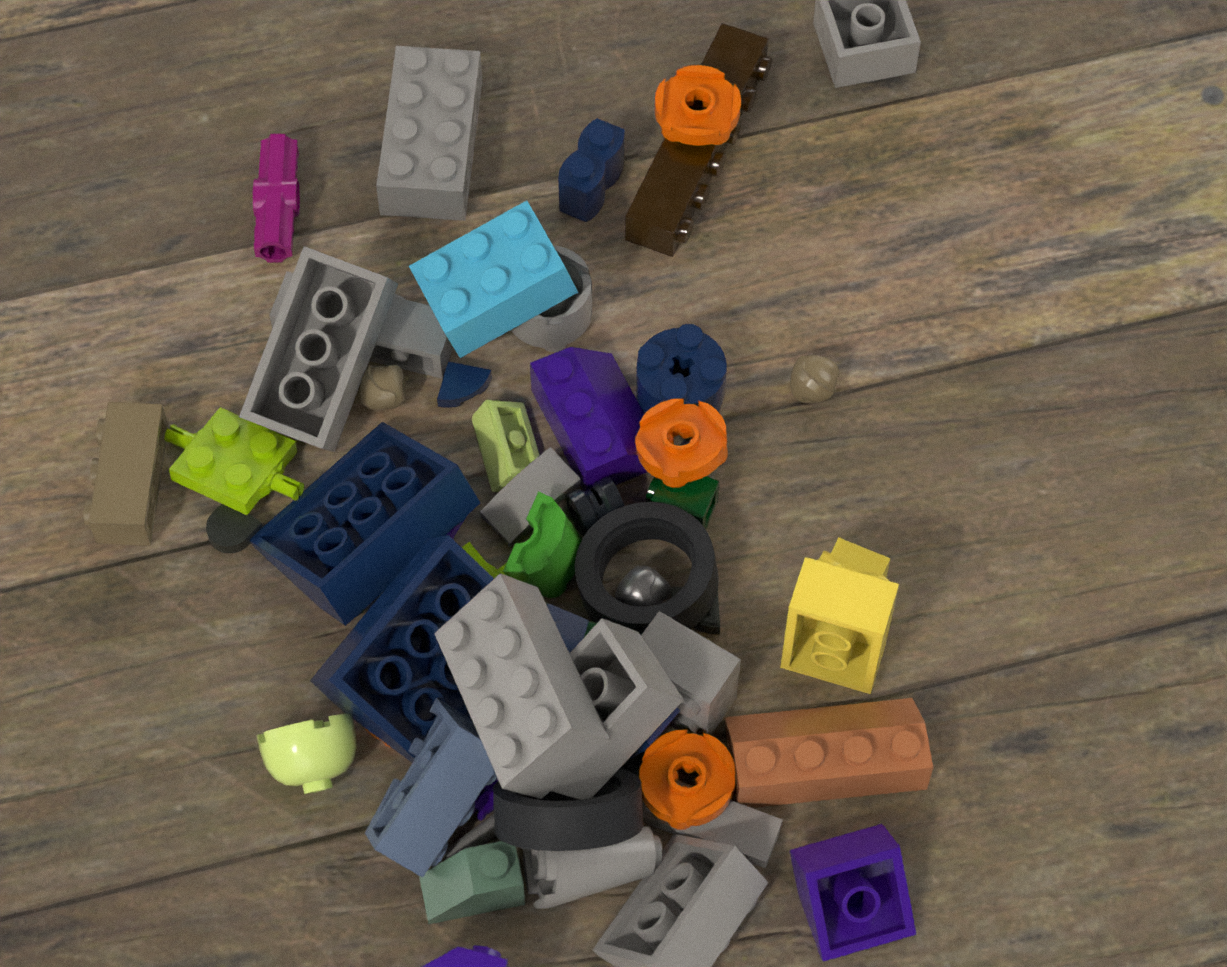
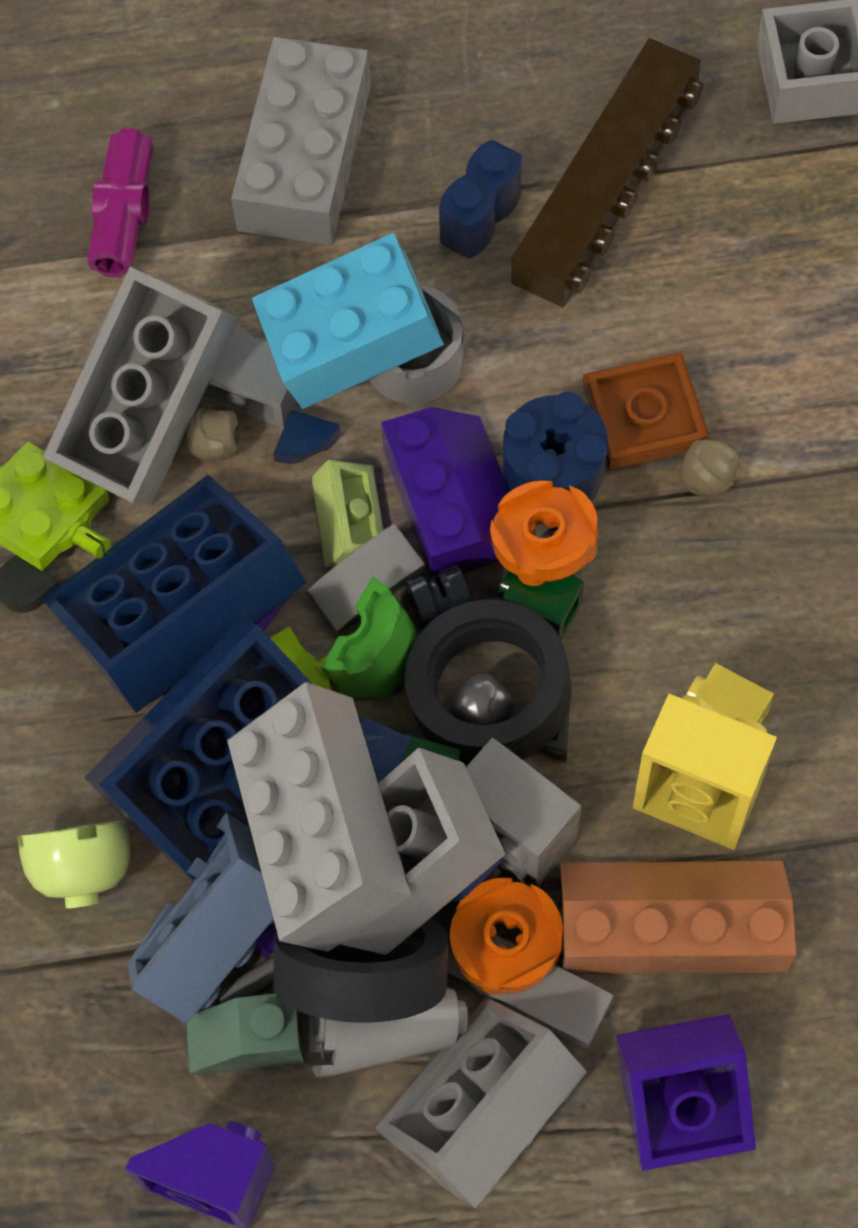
camera: 10 degrees right, 5 degrees up
orange plate [655,65,741,146] -> none
none -> dark orange plate [583,352,711,471]

